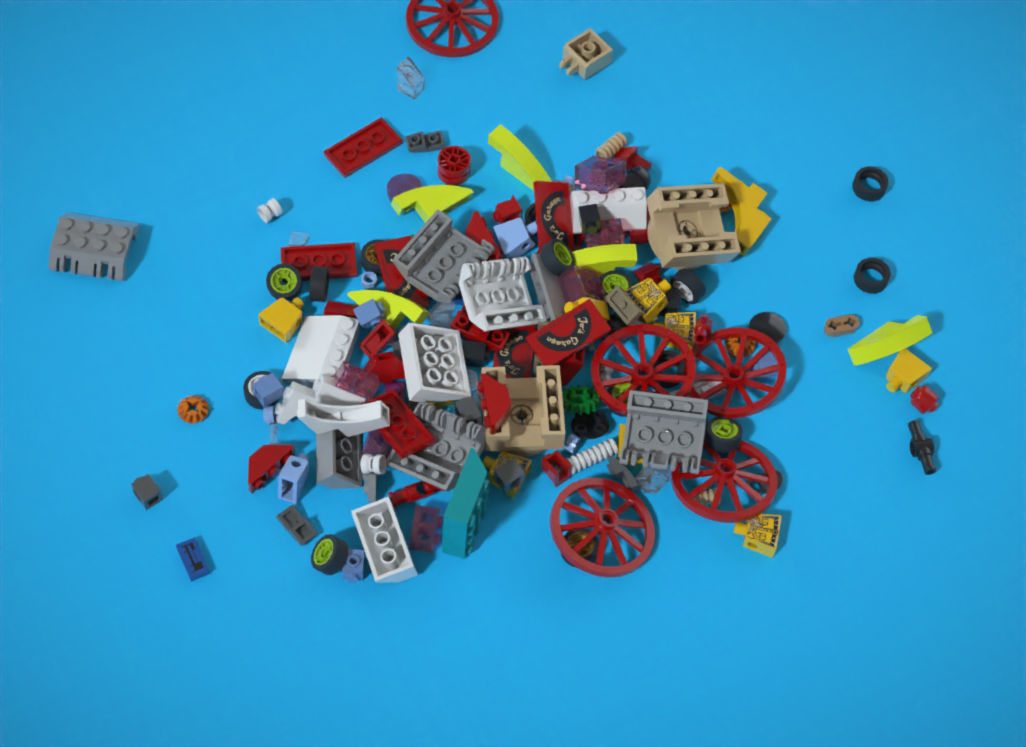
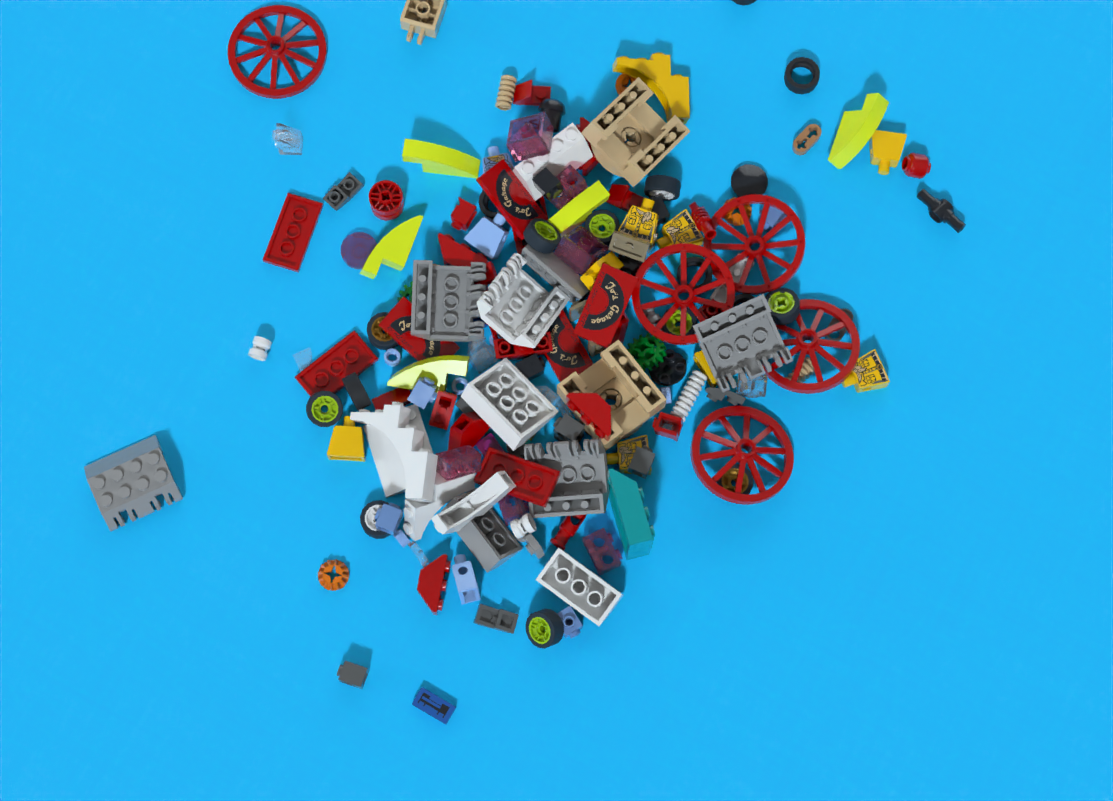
camera: 30 degrees left, 15 degrees up
none -> white arch [350,402,438,502]

